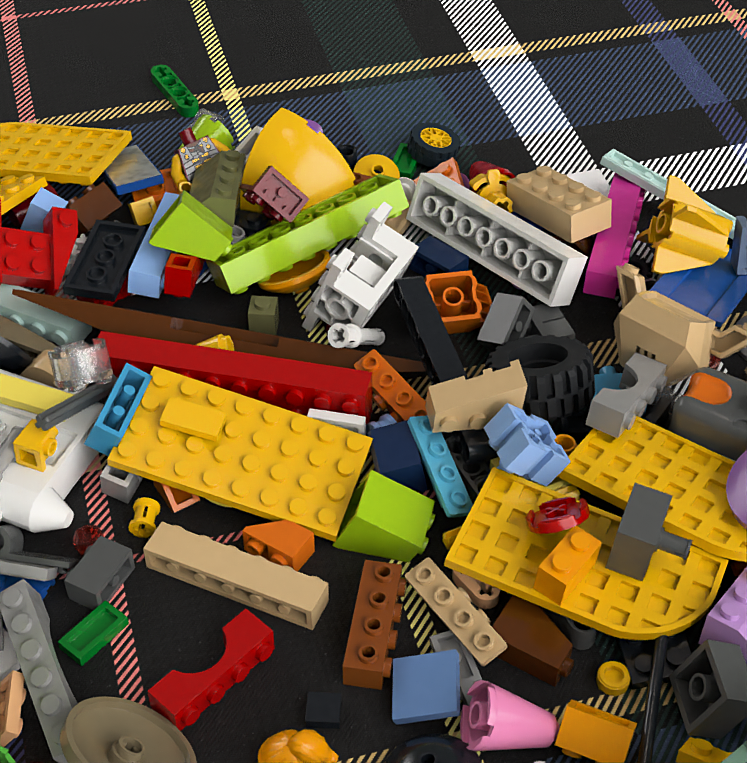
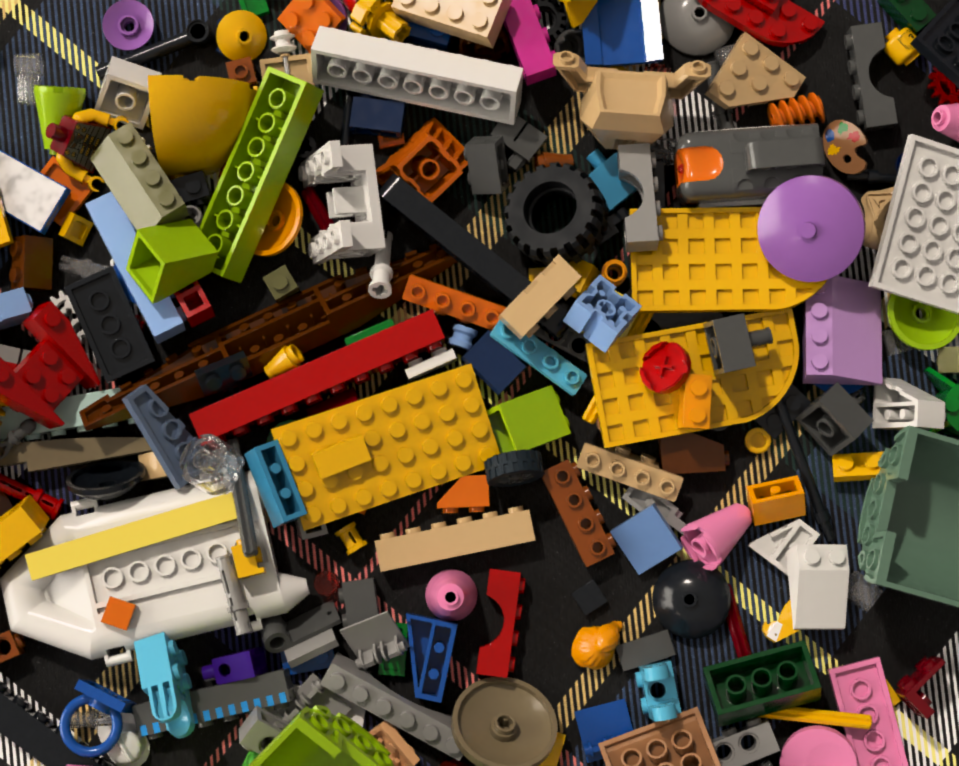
camera: 35 degrees left, 40 degrees up
bracket [239,166,309,223] -> none
none -> sand blue wing [122,384,218,489]
none -> black hinge [194,351,253,400]
none -> light grey hinge [339,611,409,670]
none -> blue wedge [406,612,458,703]
none -> bright pink cone [425,569,478,621]
none -> black wheel [484,450,545,487]

